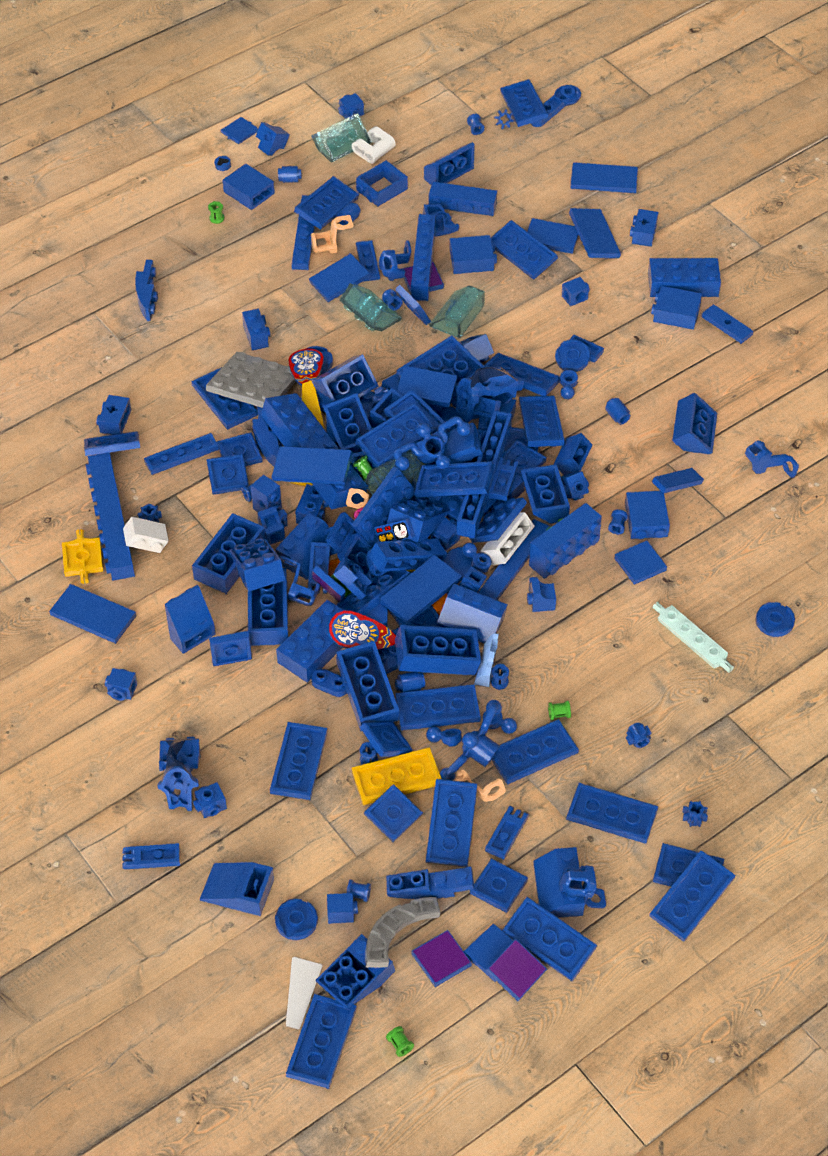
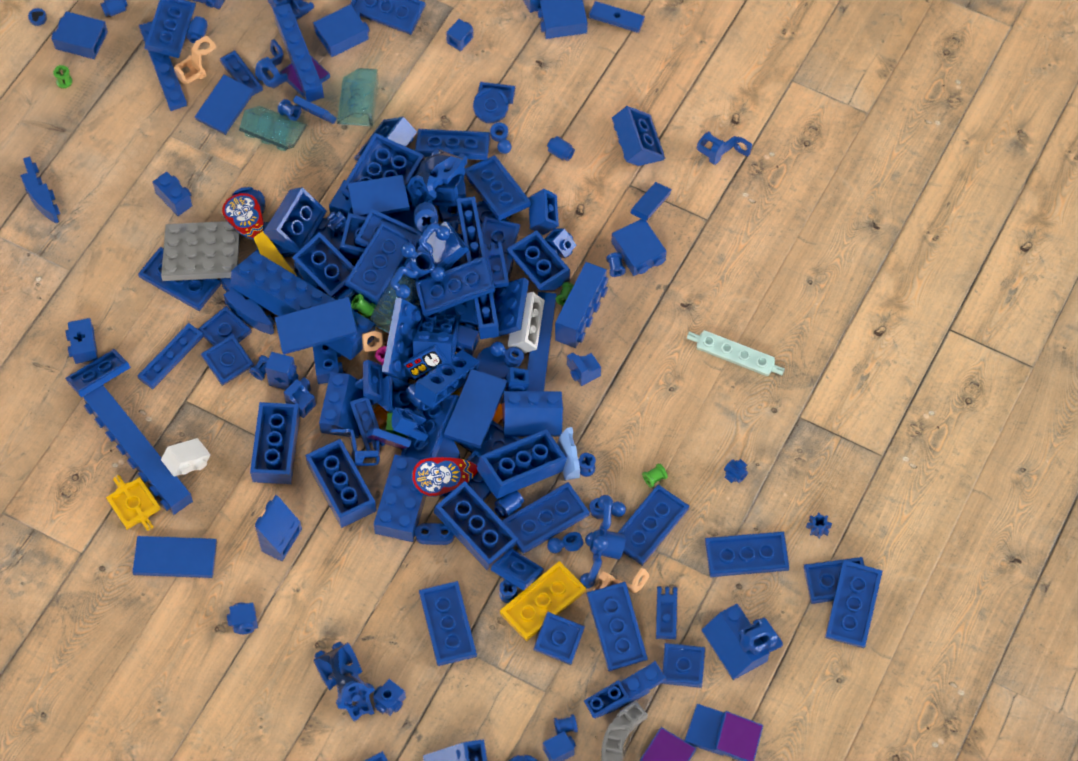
camera: 25 degrees left, 10 degrees up
blue gear [138,504,162,523] -> none
blue tile [209,631,252,666] -> none
blue slope [229,539,285,592] -> none
blue tile [502,897,598,982] -> none
blue tile [614,540,667,585] -> none
blue tile [755,602,795,637] -> none
none -> blue piece [414,202,438,232]

